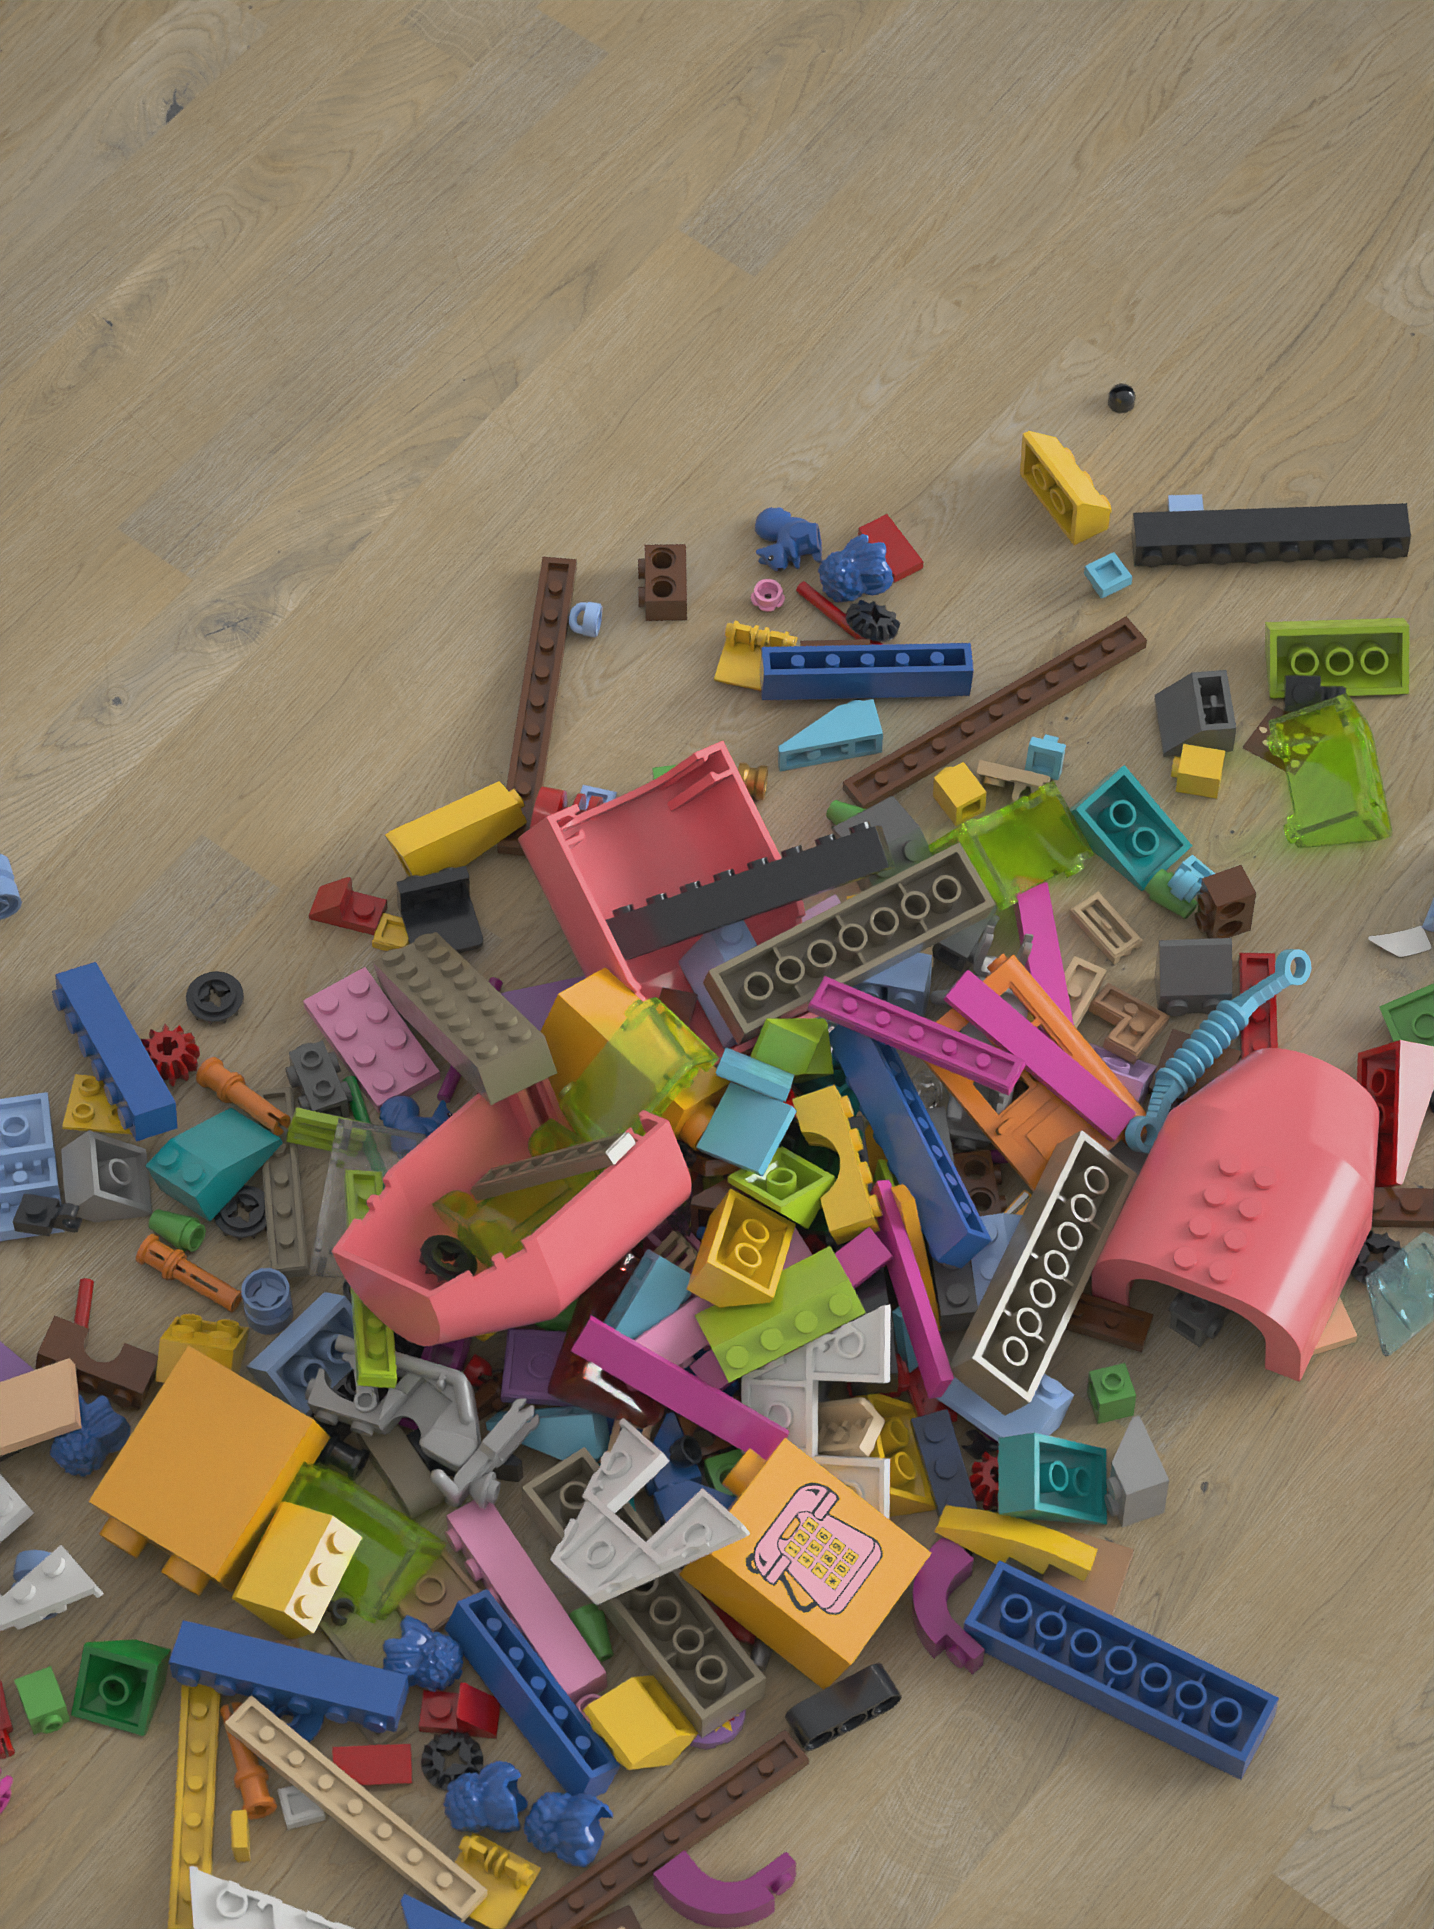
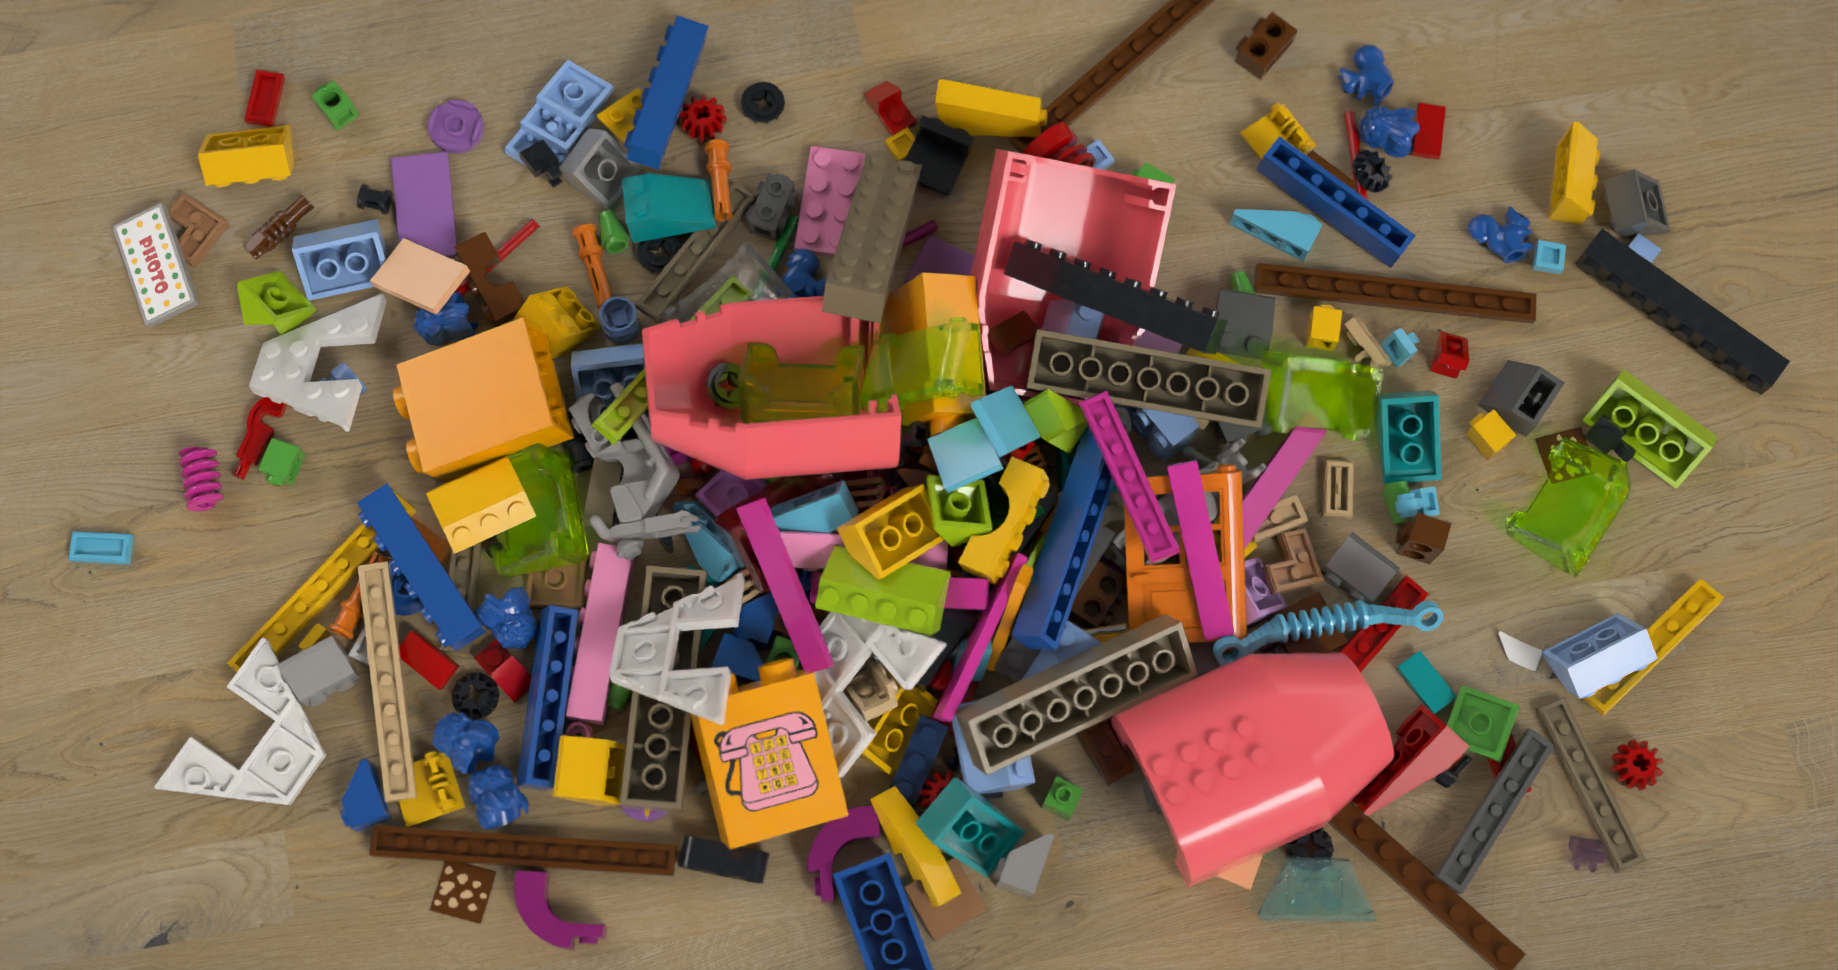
camera: 35 degrees right, 15 degrees up
green slope [71,1639,172,1736] -> none
lime tile [286,1107,367,1157] -> none
dark tan tile [470,1132,636,1201] -> none
light blue tile [569,602,603,638] -> none
black hinge [669,1435,702,1468] -> none
pearl gold wheel [738,762,768,801] -> none
bright pink plate [751,579,785,612] -> none
black hinge [1108,383,1135,413] -> none
none -> light grey slope [277,636,361,707]
none -> teal tile [1395,650,1457,714]
none -> red slope [1431,331,1469,378]
none -> blue animal [1468,207,1534,264]
none -> dark grey slope [1603,169,1671,238]

